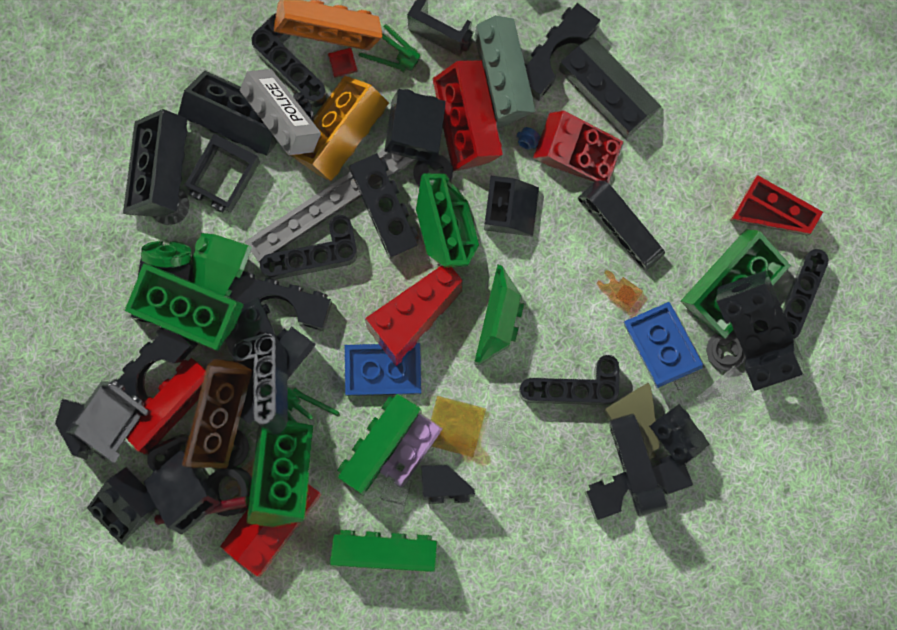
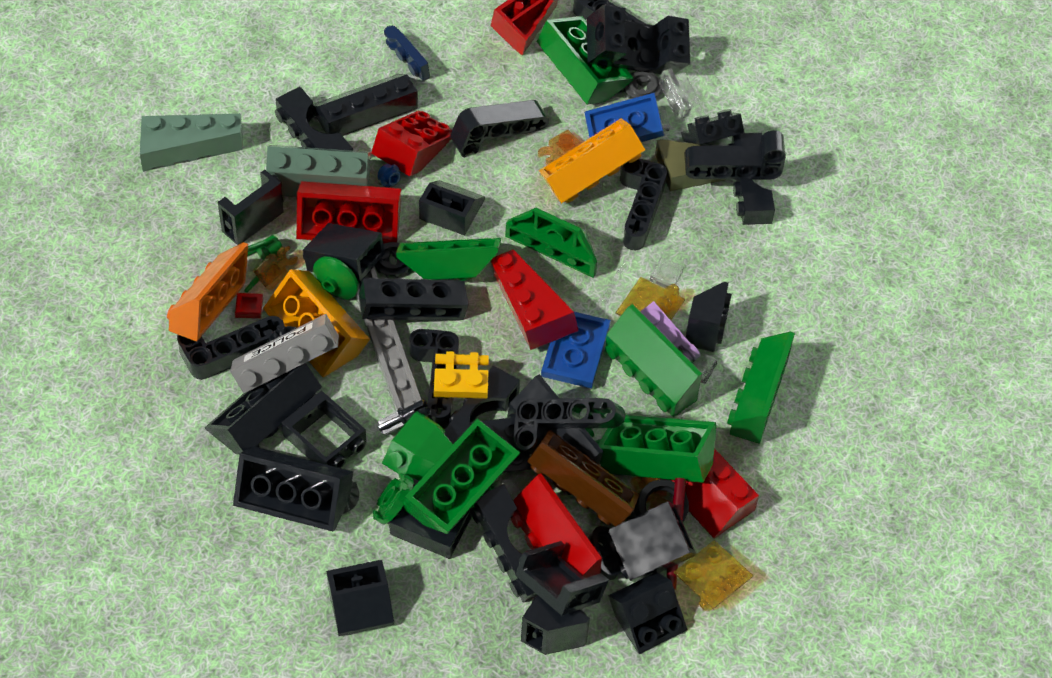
camera: 75 degrees left, 25 degrees down
none -> clear orange plate [253,246,298,290]
none -> green dish [313,256,359,300]
none -> black slope [326,560,395,636]
none -> black axle [378,399,431,435]
none -> dark blue hinge [384,25,430,81]
none -> yellow plate [434,351,489,398]
none -> light orange slope [538,118,645,204]
none -> clear yellow hinge [674,540,754,611]

